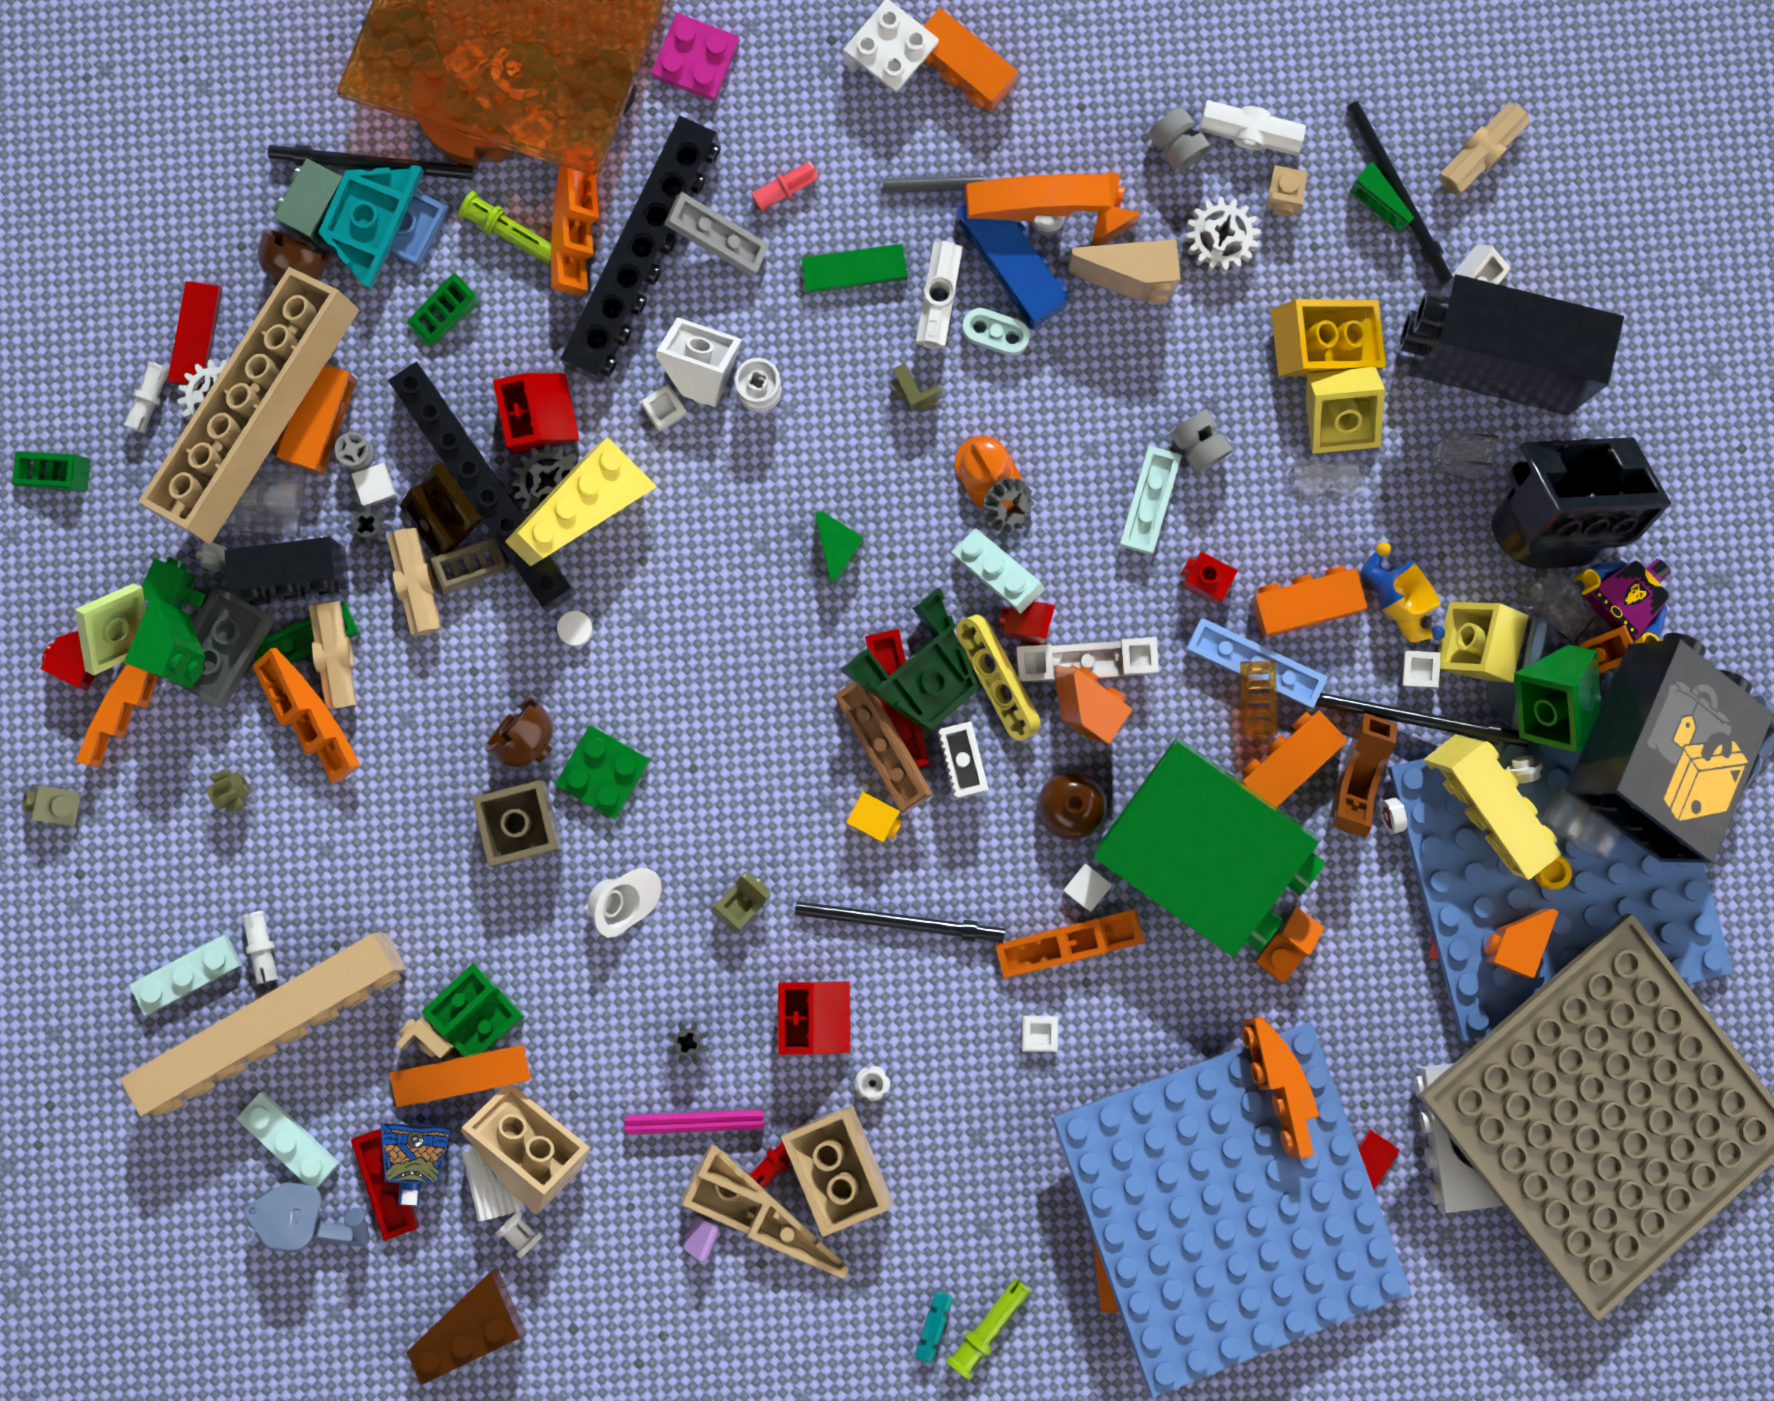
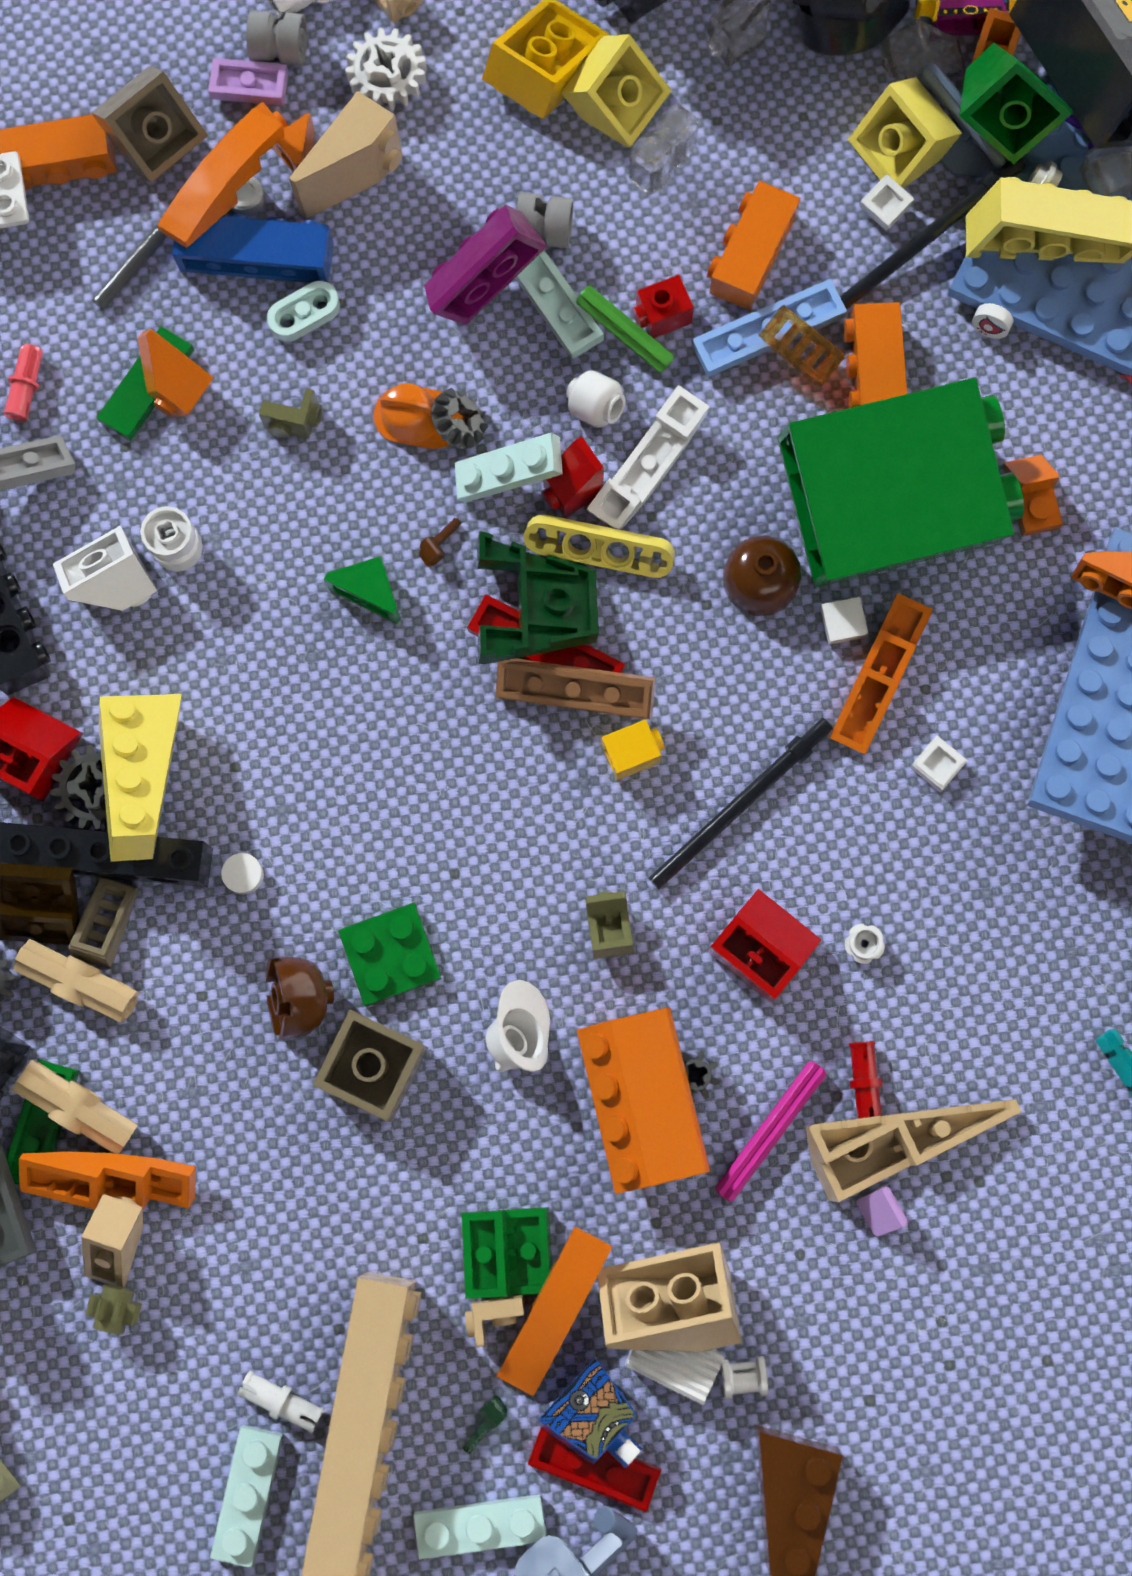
camera: 45 degrees left, 5 degrees down
white tile [640,384,687,432] -> none
tan slope [781,1104,894,1237] -> none
white piece [915,241,963,350] -> none
white brick [937,721,989,800] -> none
orange slope [1054,665,1133,744] -> none
dark orange arch [1330,713,1397,838] -> none
yellow piece [1360,542,1445,643] -> none
none -> tan slope [81,1194,143,1287]
none -> dark tan brick [91,66,208,183]
none -> orange slope [137,328,214,417]
none -> lavender plate [208,58,289,106]
none -> reddish brown hand [419,517,461,567]
none -> magenta slope [424,204,548,325]
none -> clear green hand [462,1395,508,1454]
none -> white head [566,371,626,428]
none -> bright green axle [576,286,674,373]
none -> orange slope [577,1007,711,1194]

